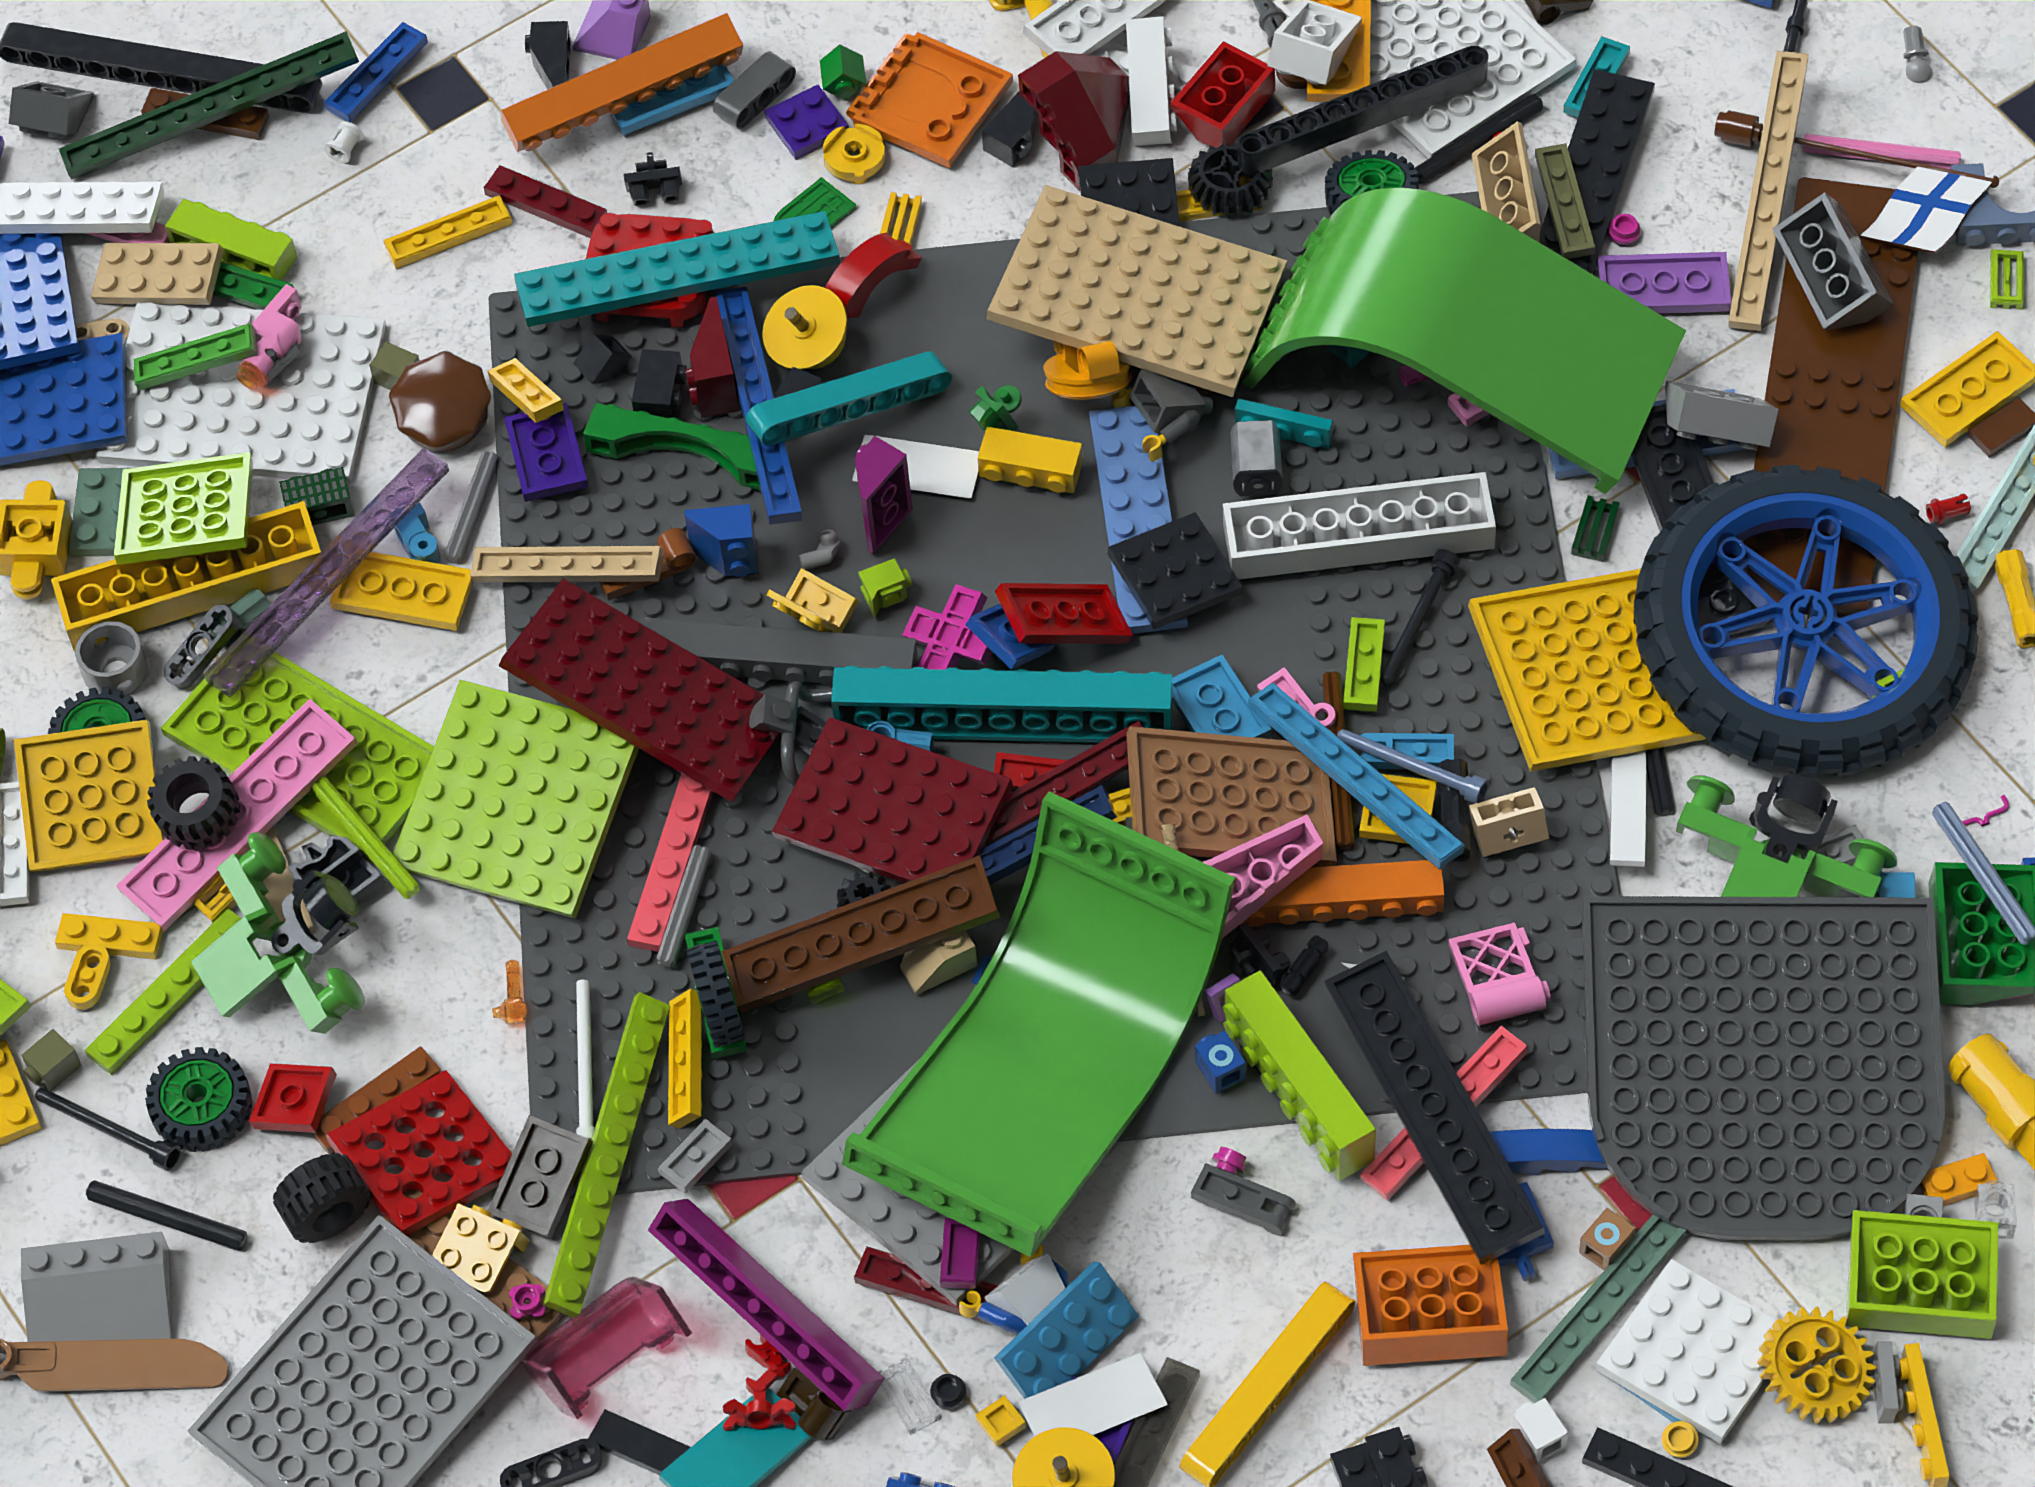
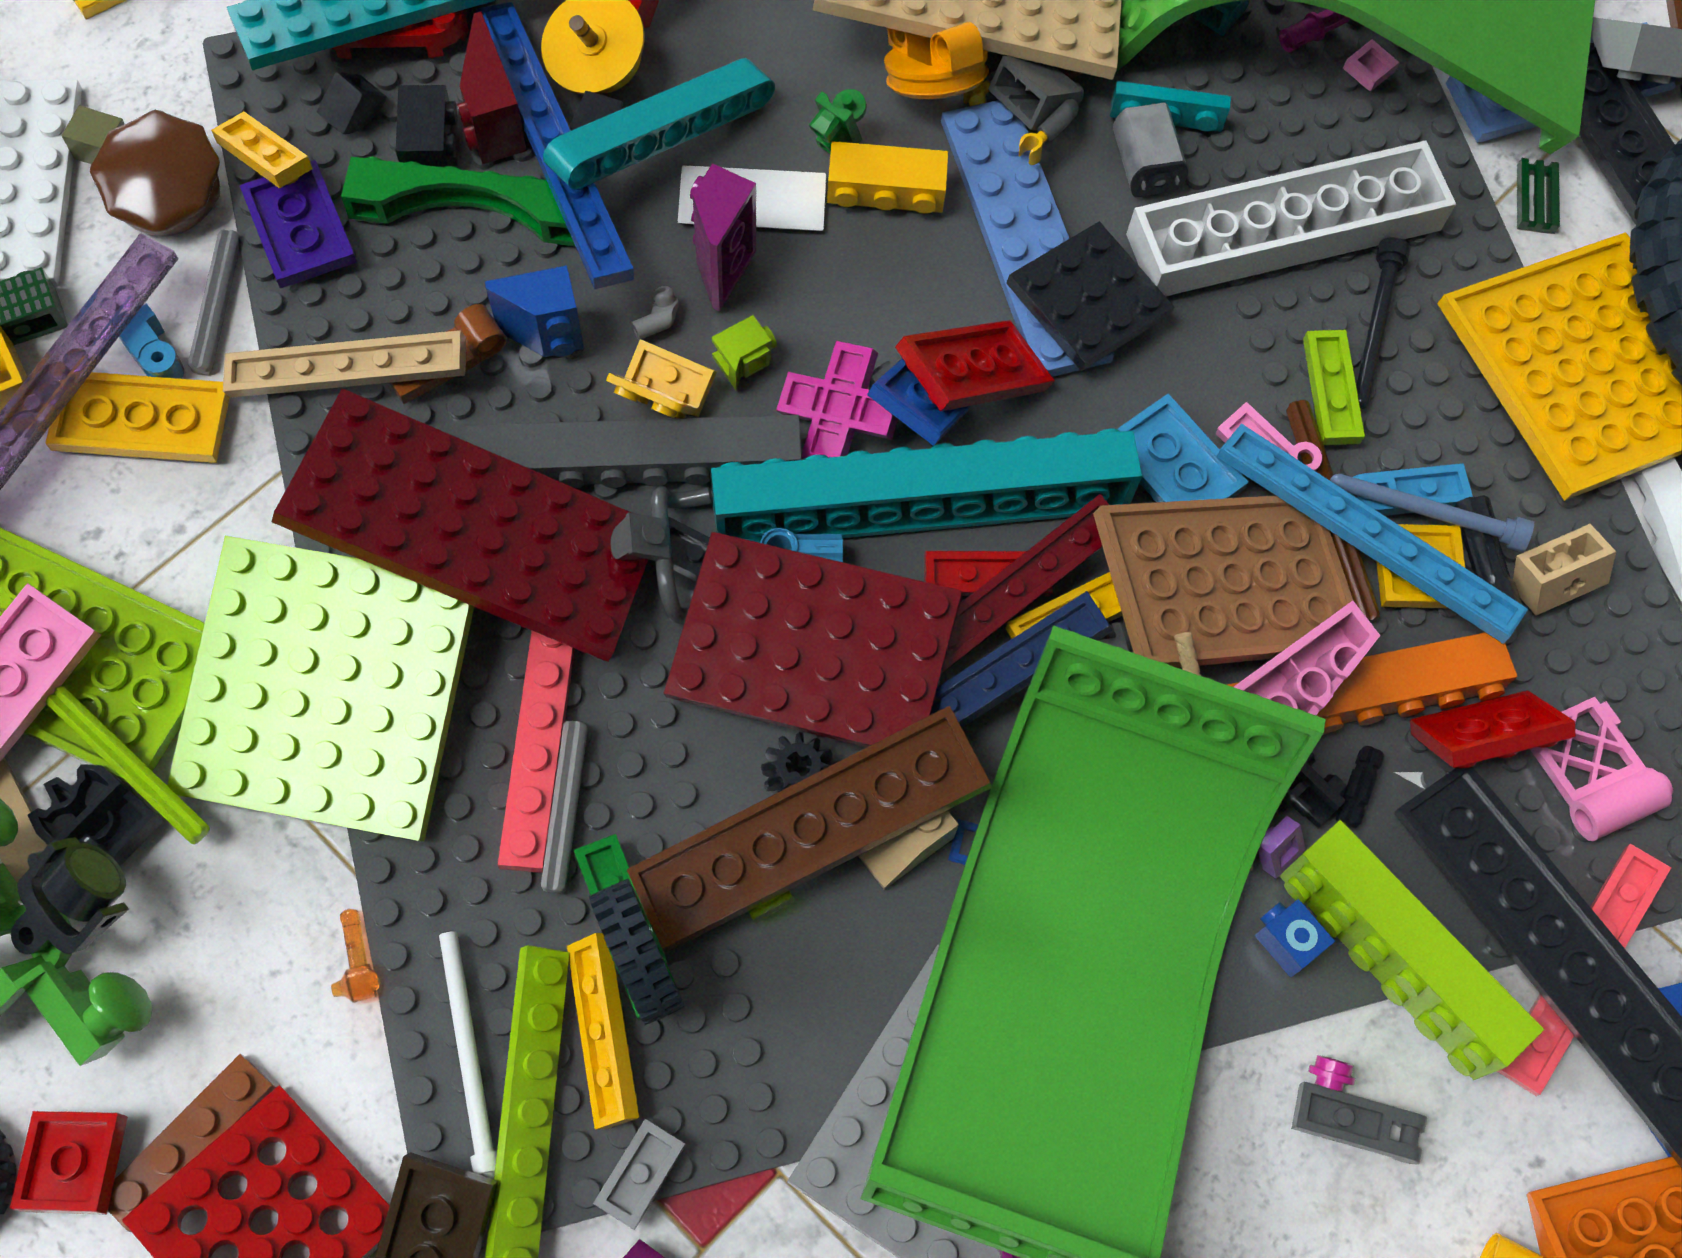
camera: 20 degrees left, 10 degrees up
none -> red plate [1410,690,1576,768]

